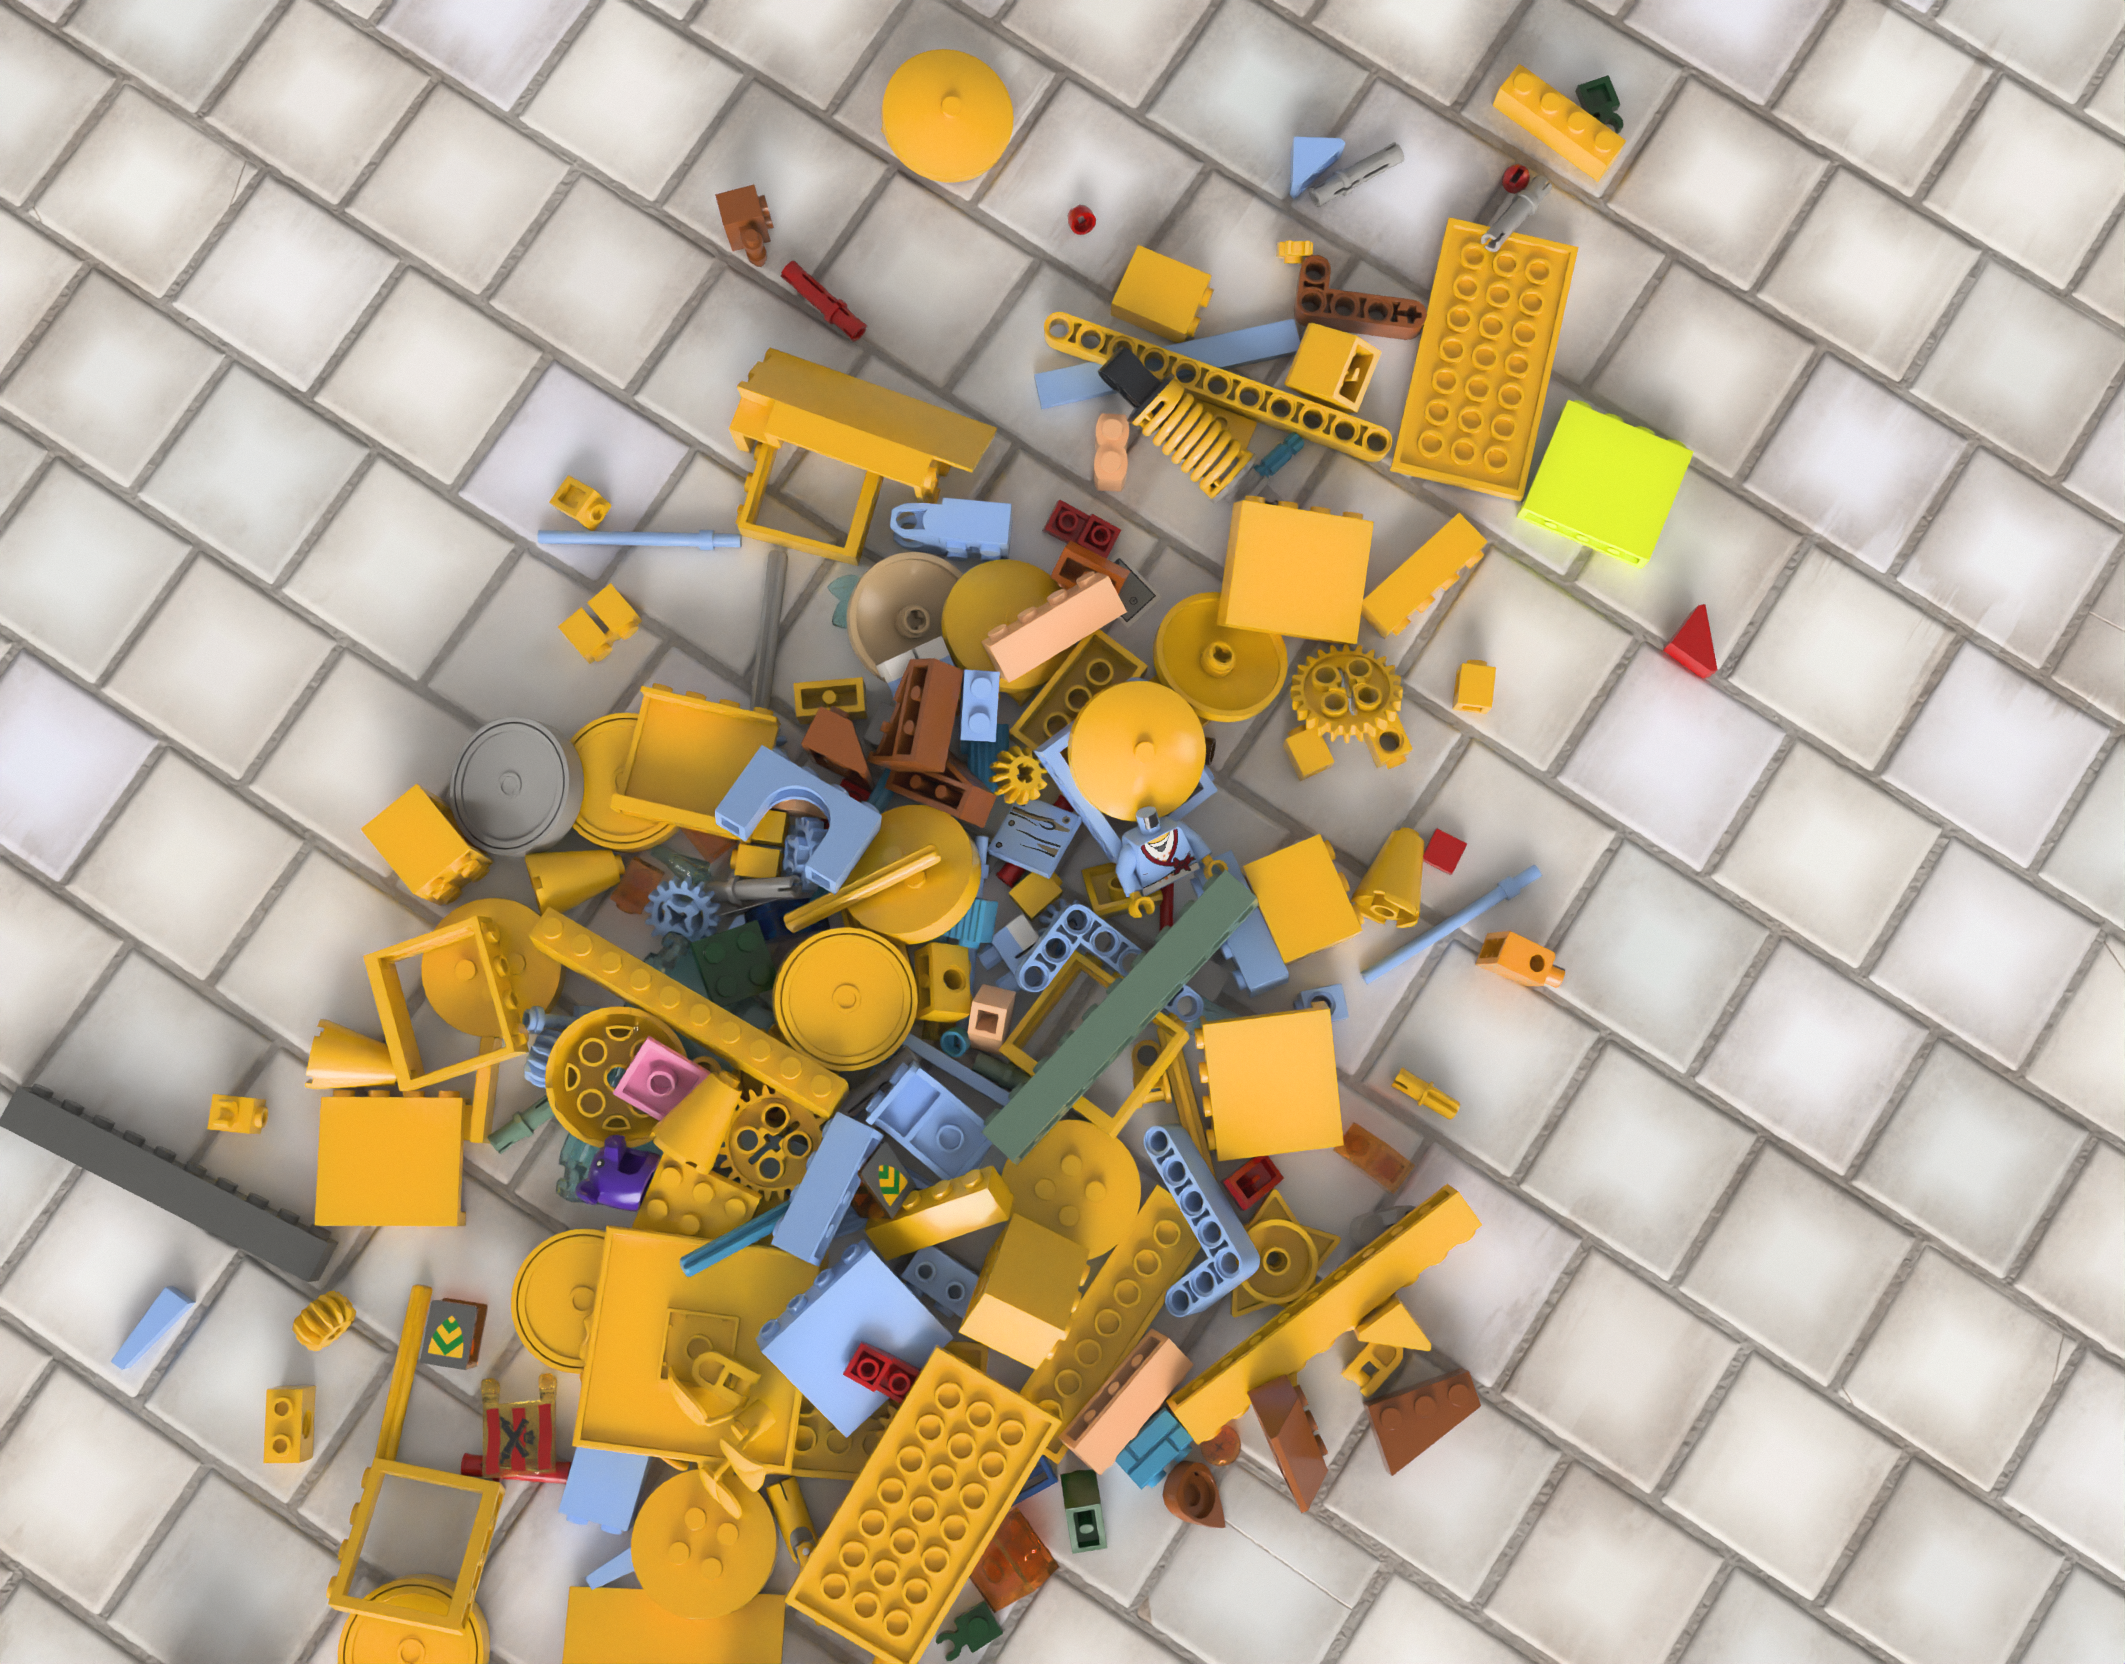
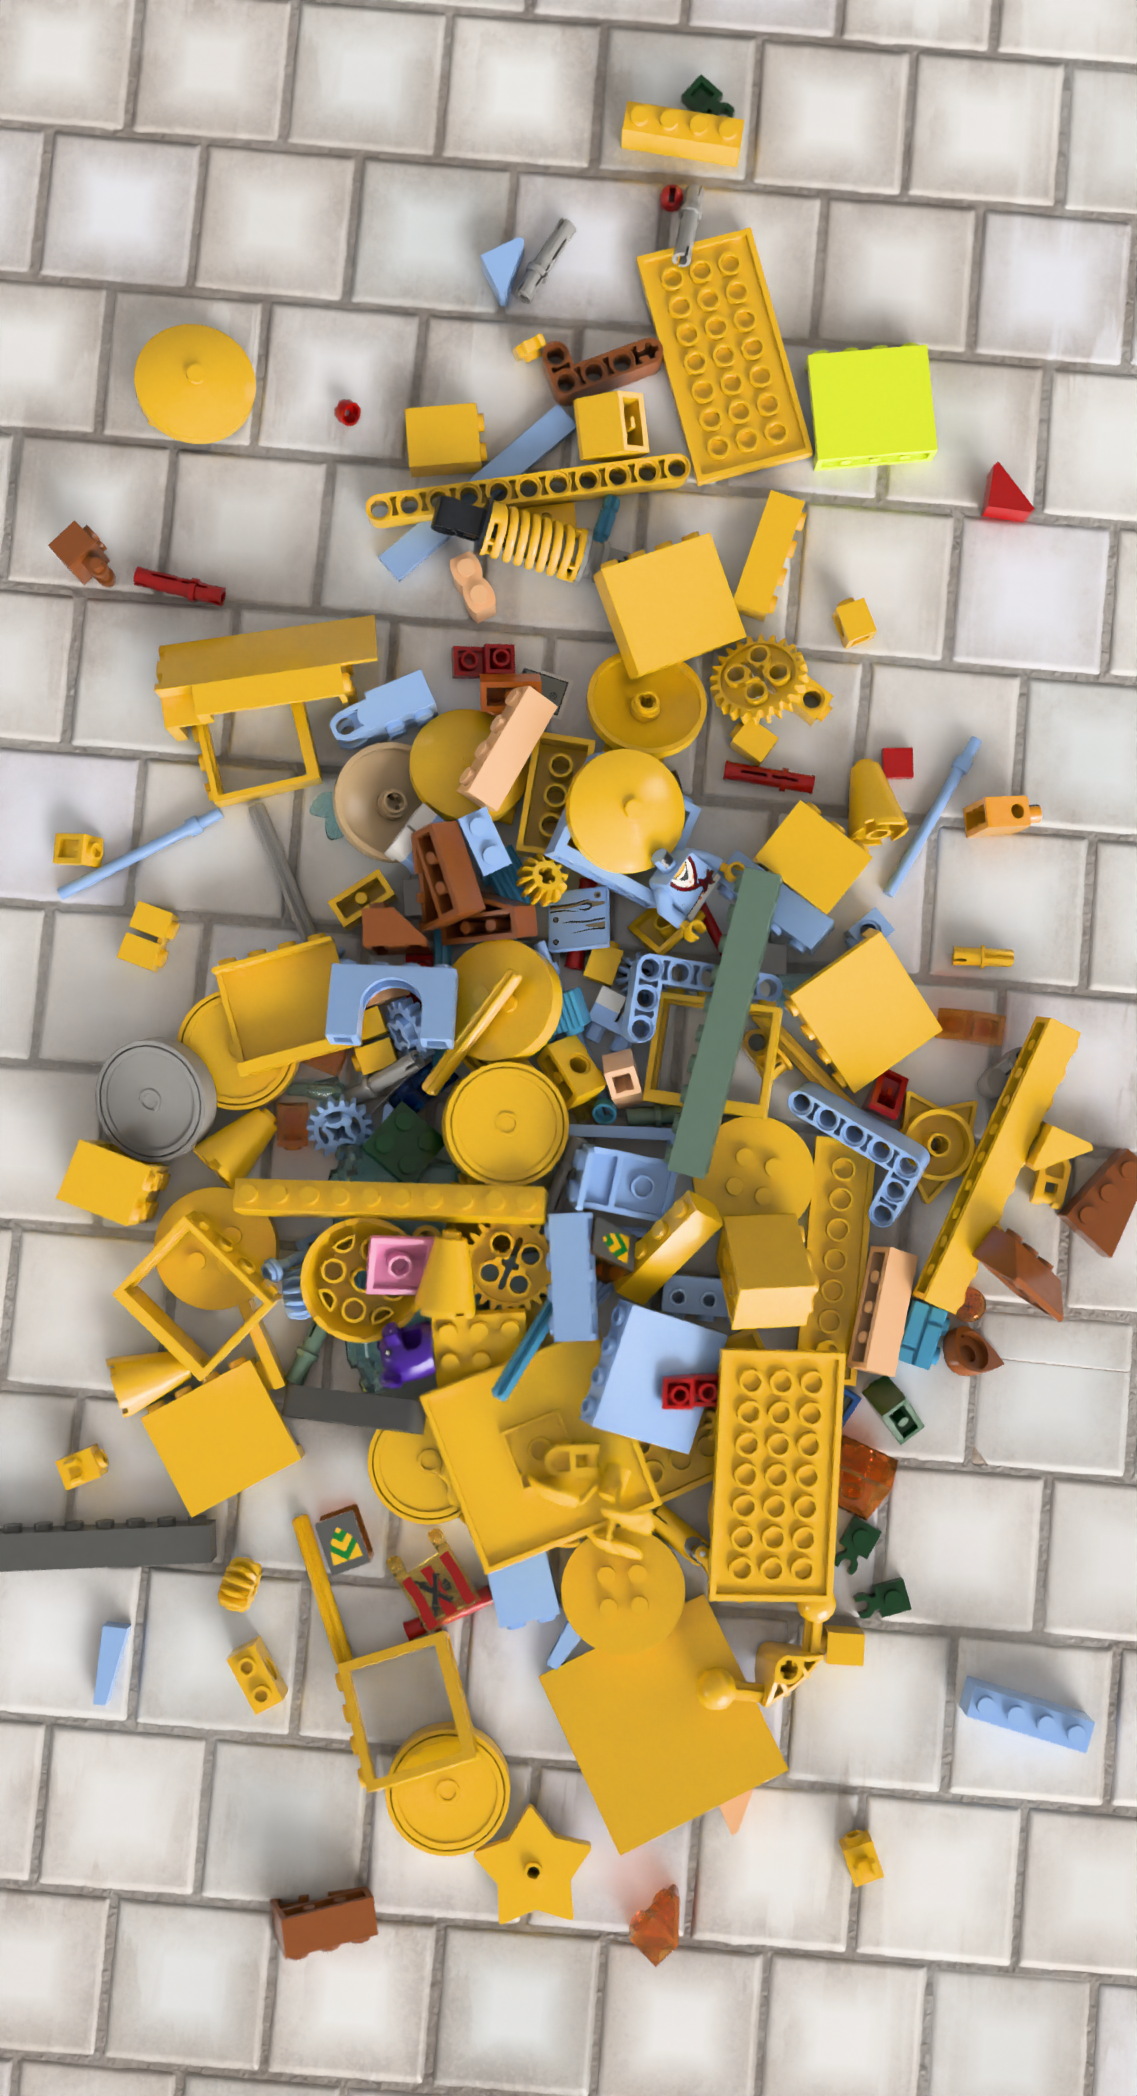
camera: 30 degrees left, 5 degrees up
none -> dark grey beam [281,1384,426,1435]
none -> red pin [723,760,815,794]

